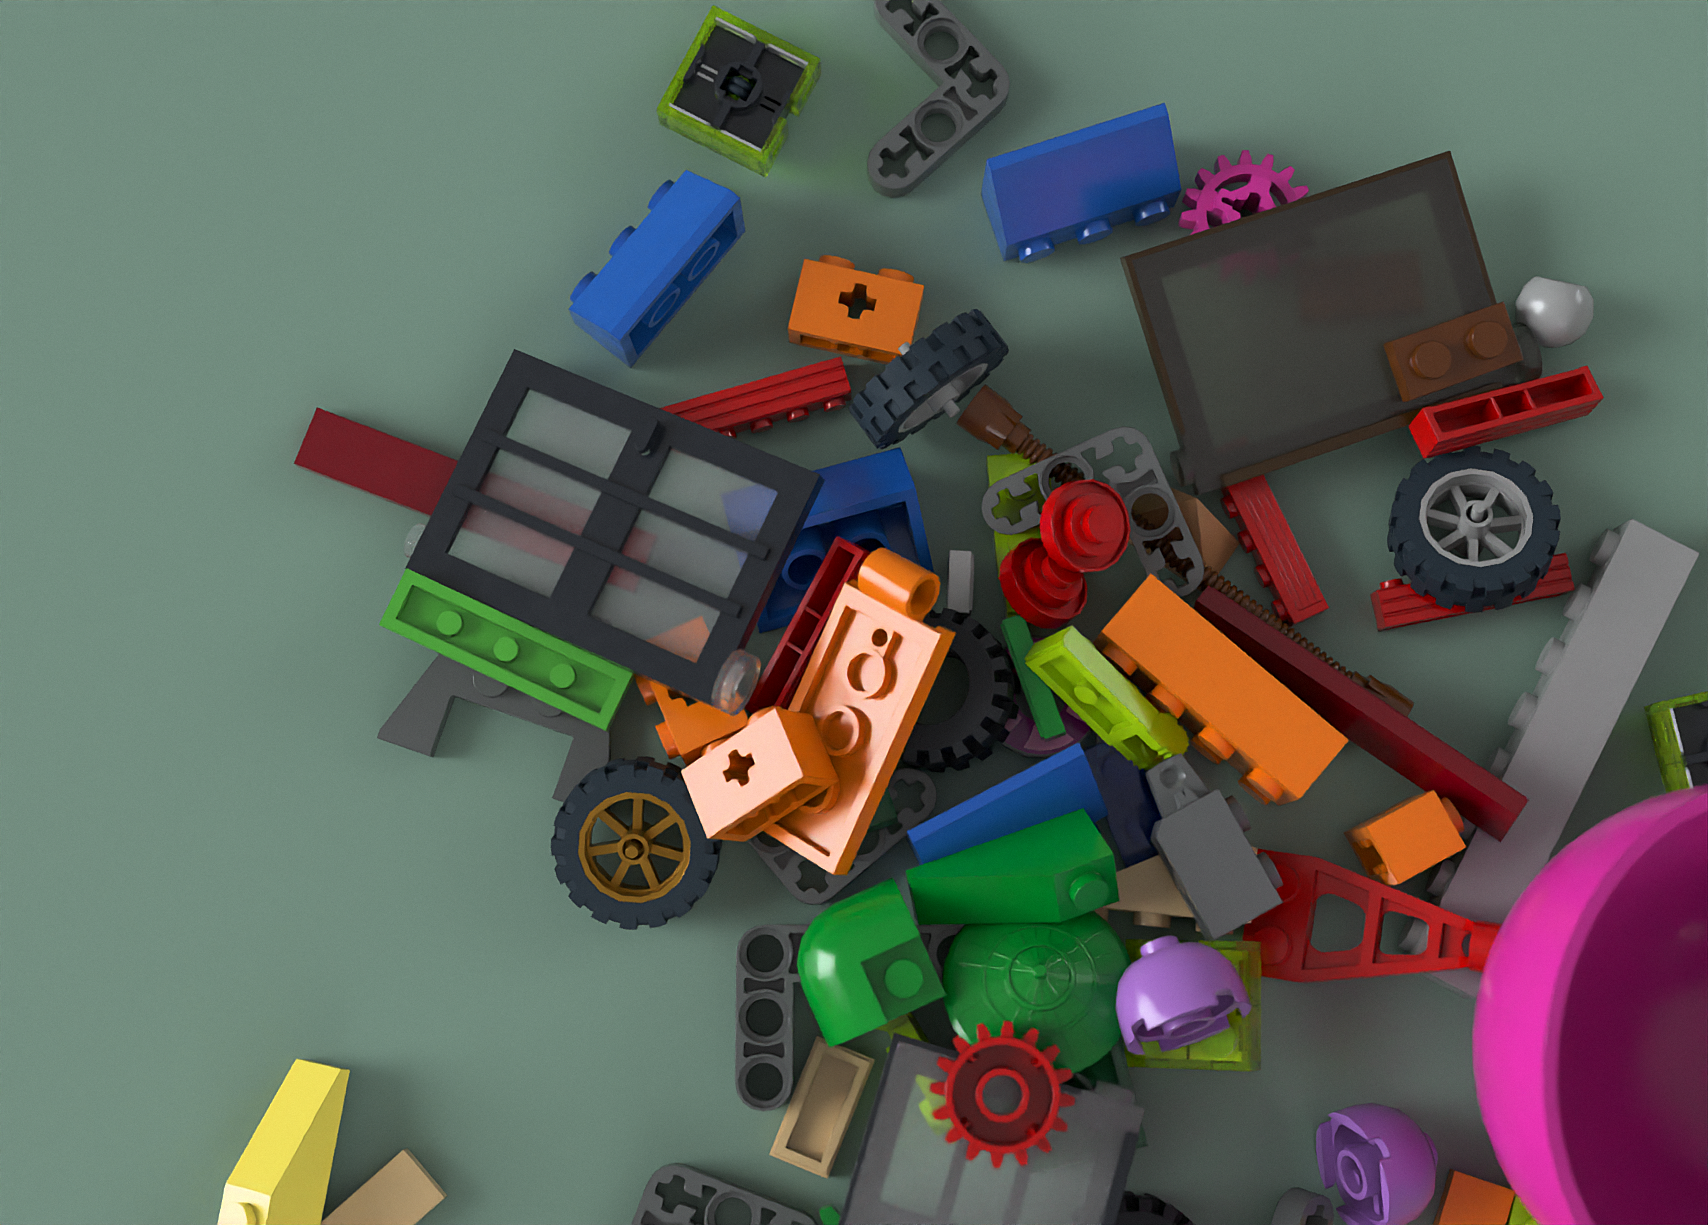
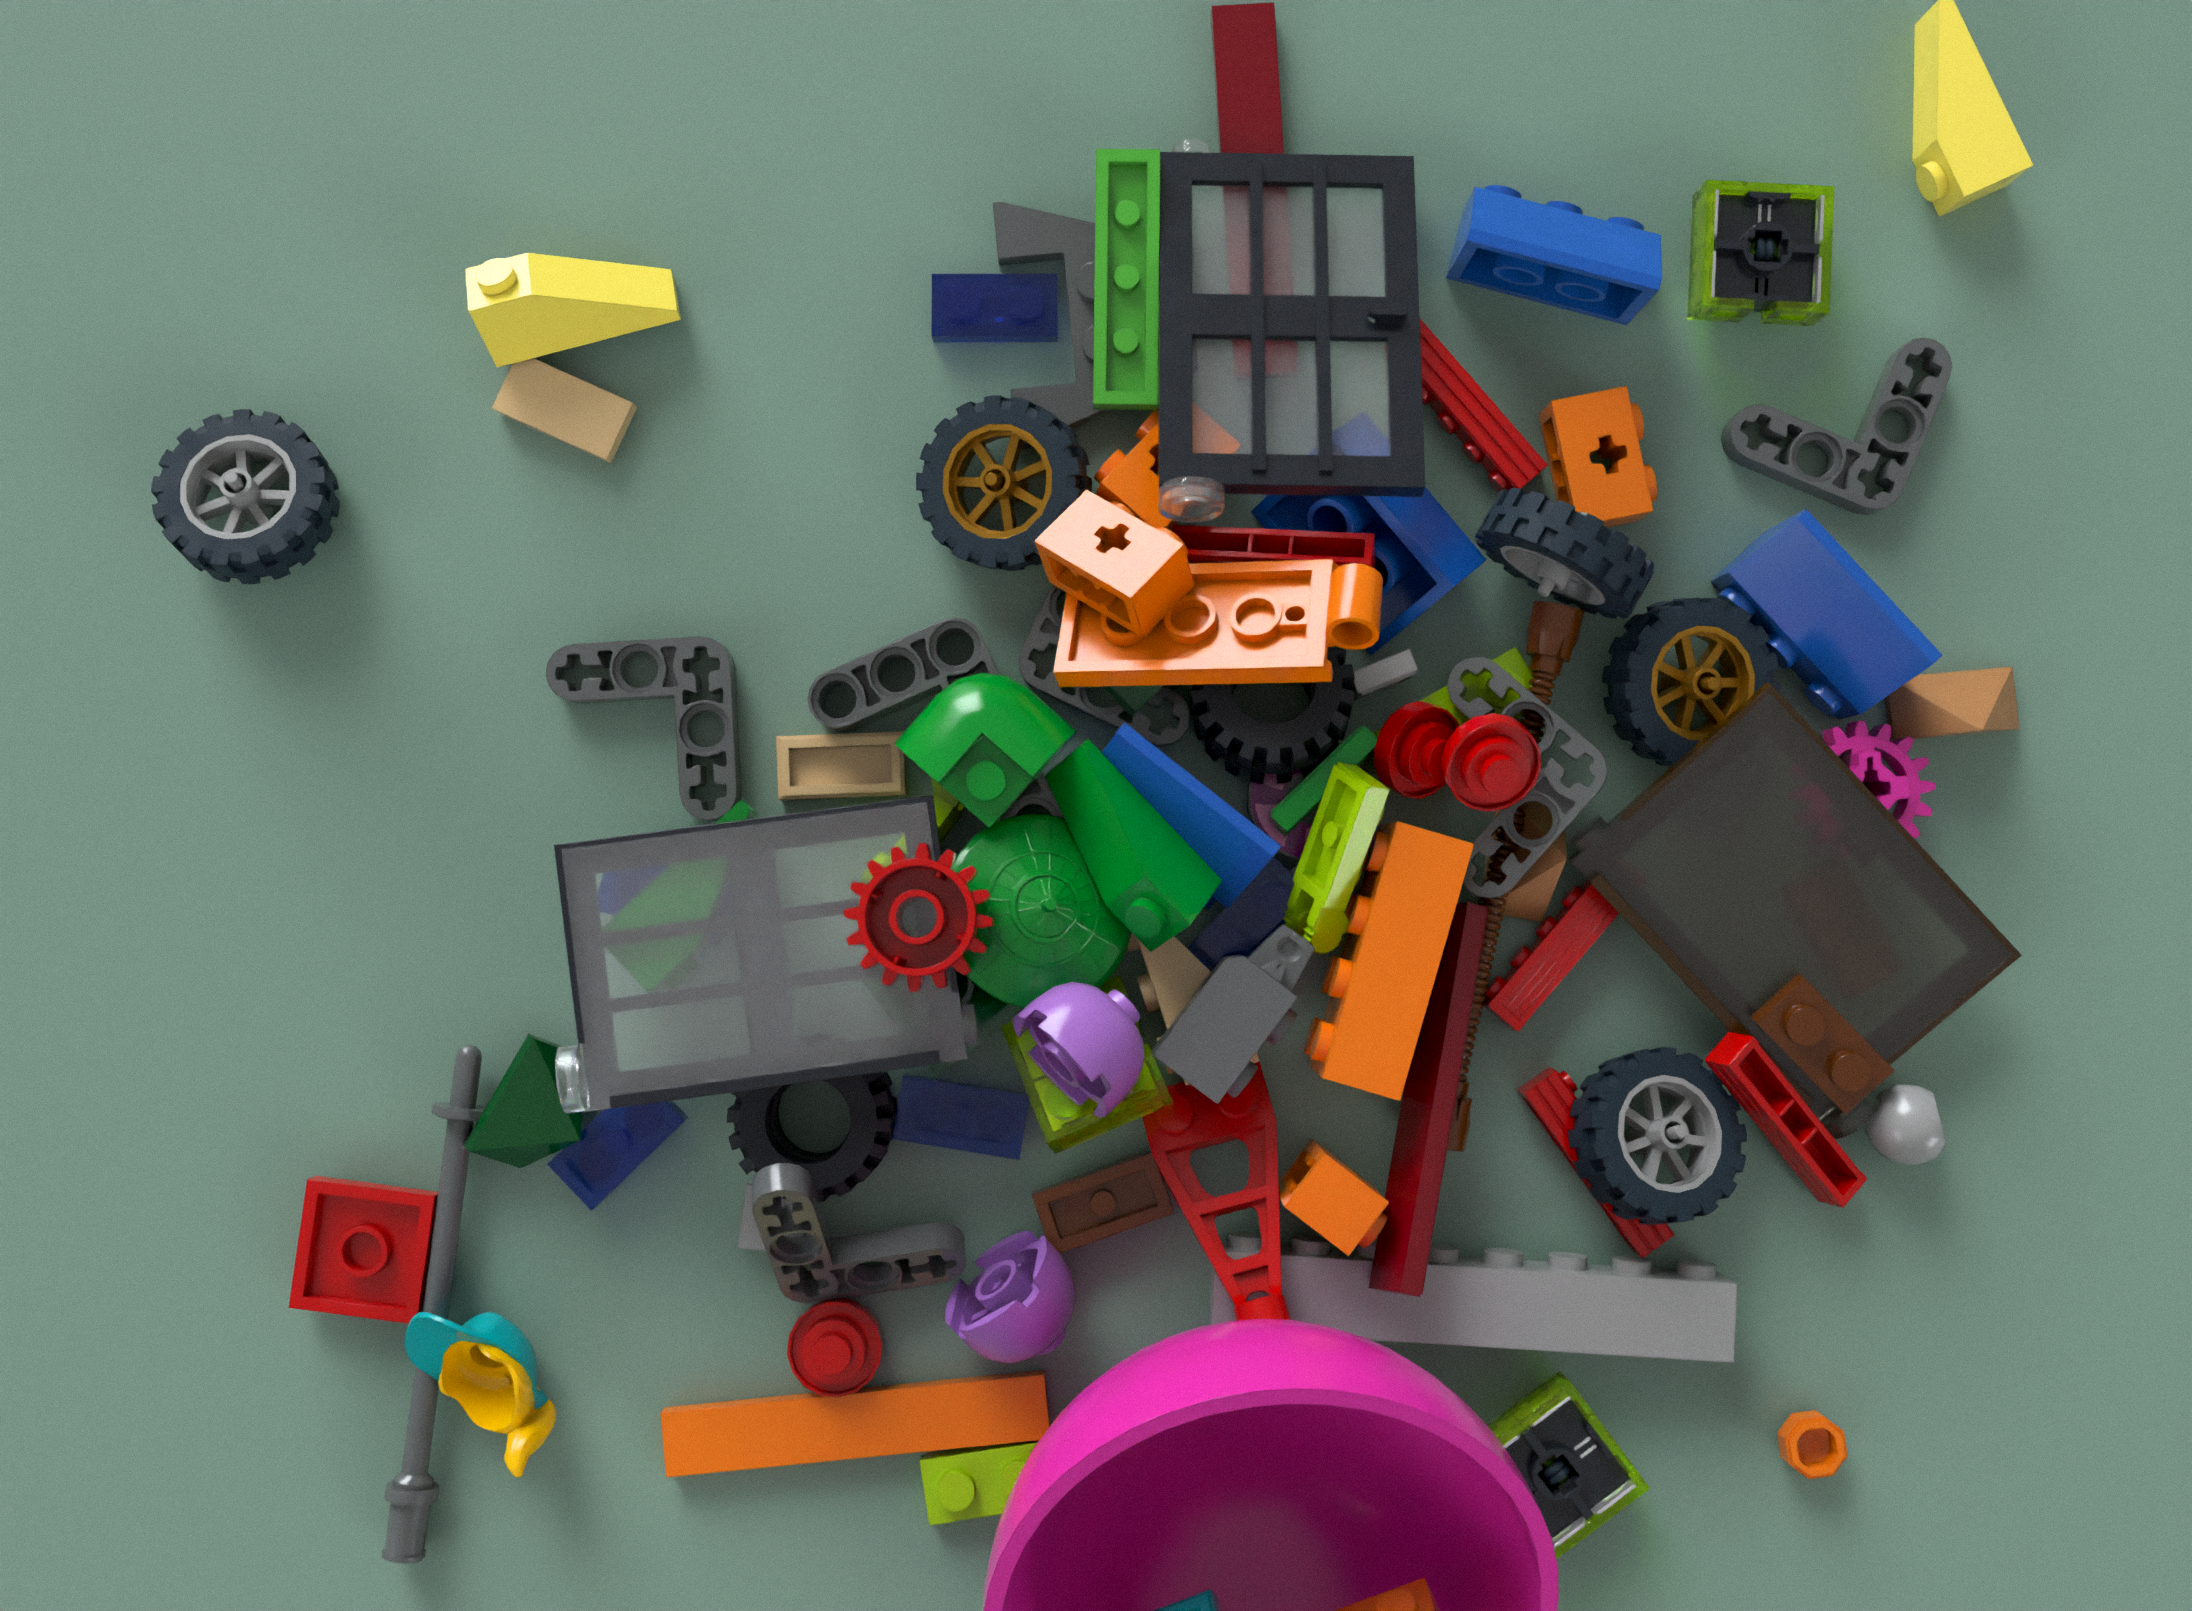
camera: 65 degrees right, 5 degrees up
none -> clear blue plate [893,1073,1030,1160]
none -> clear blue plate [931,273,1058,343]
none -> reddish brown plate [1032,1150,1174,1254]
none -> black wheel [1602,598,1780,767]
none -> medium nougat slope [1885,667,2019,741]

